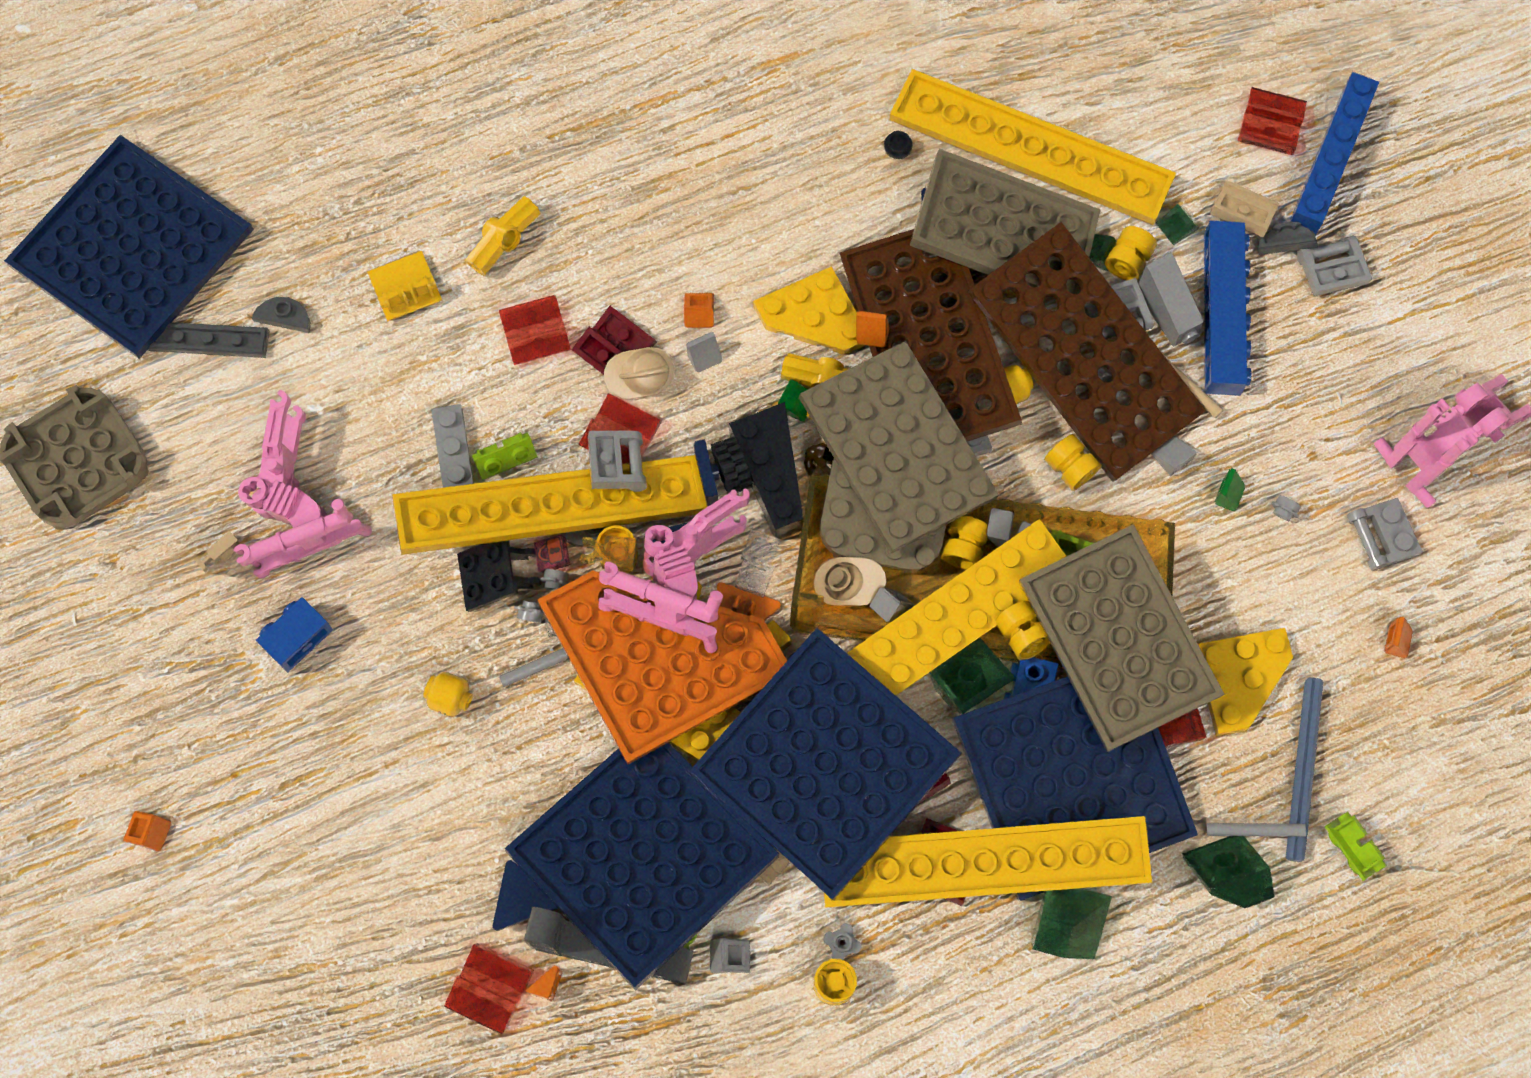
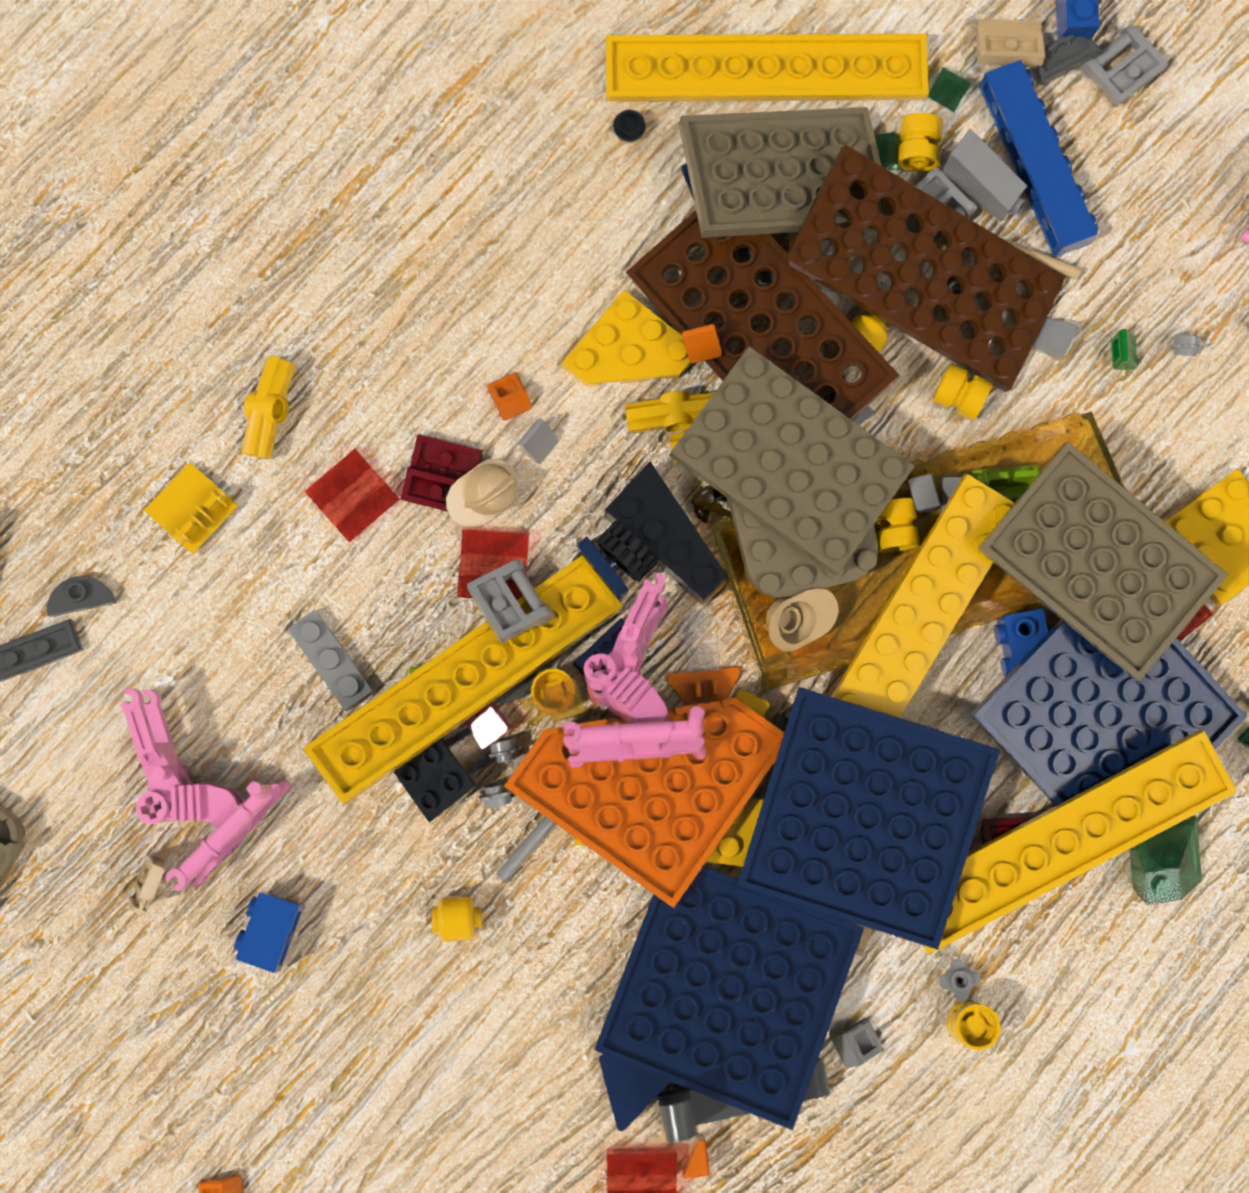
camera: 30 degrees left, 10 degrees up
lime hinge [472,432,538,480] -> none
green slope [778,379,808,423] -> none
light grey slope [870,587,915,622] -> none
clear green slope [929,637,1015,715] -> none
yellow wheel [996,601,1051,660] -> none

